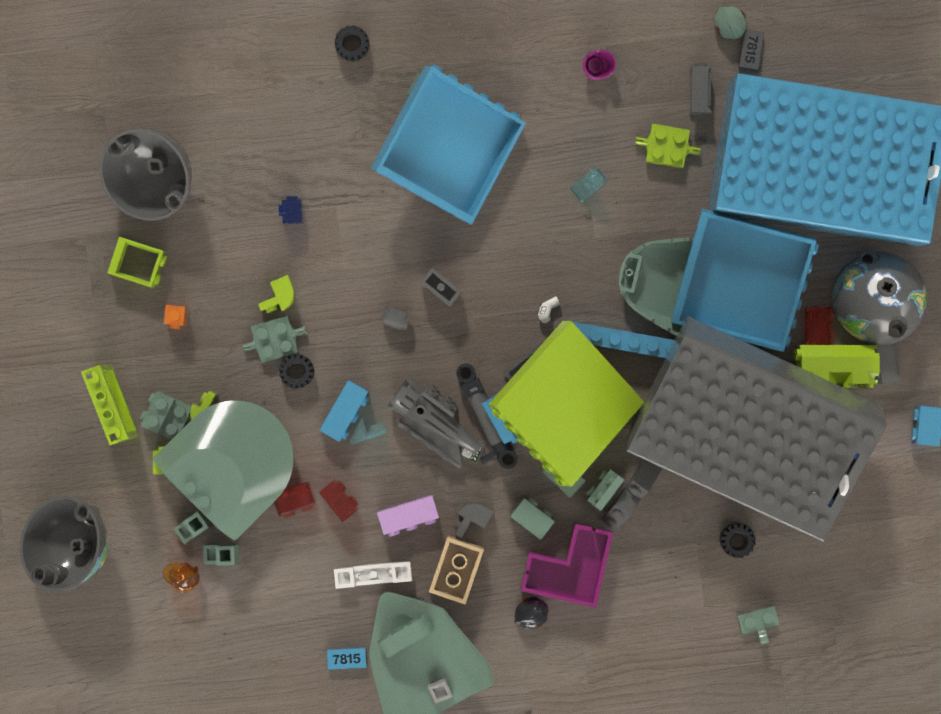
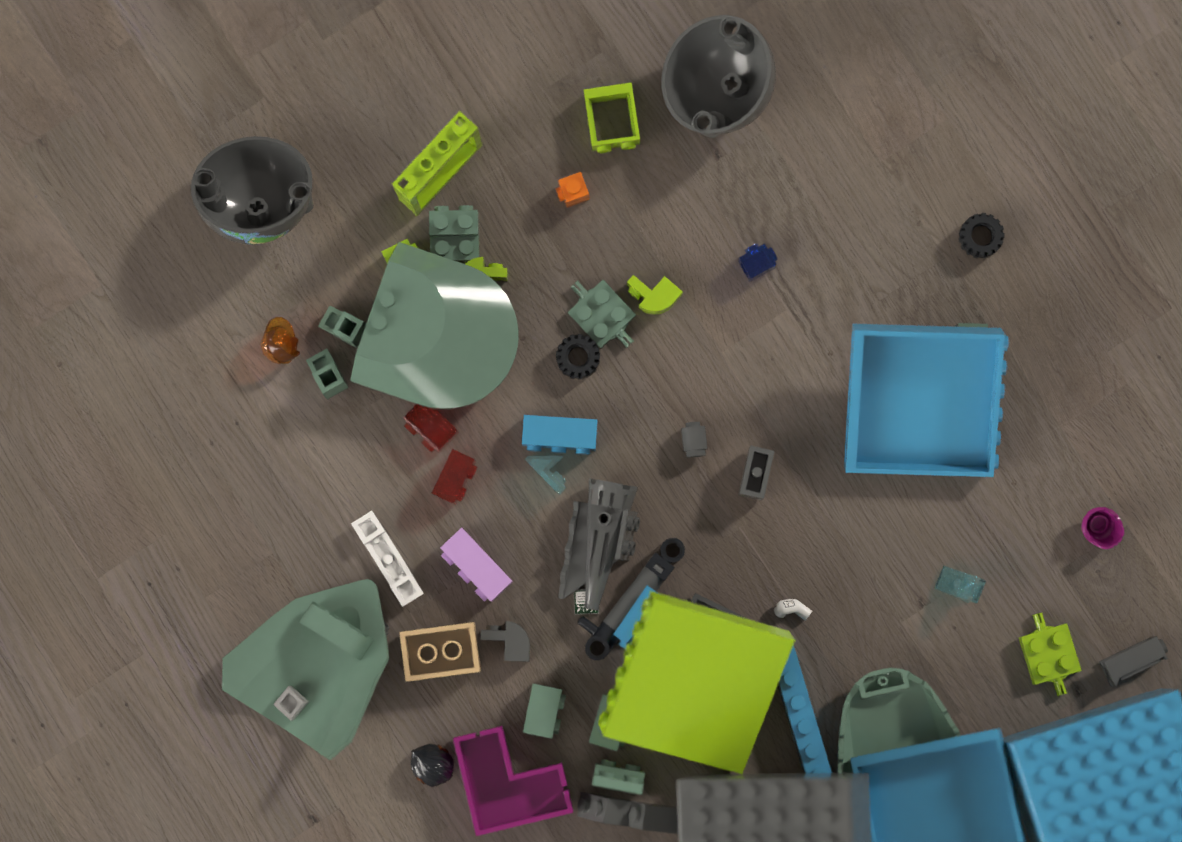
camera: 70 degrees right, 5 degrees down
dark azure tile [327,647,367,670] -> none

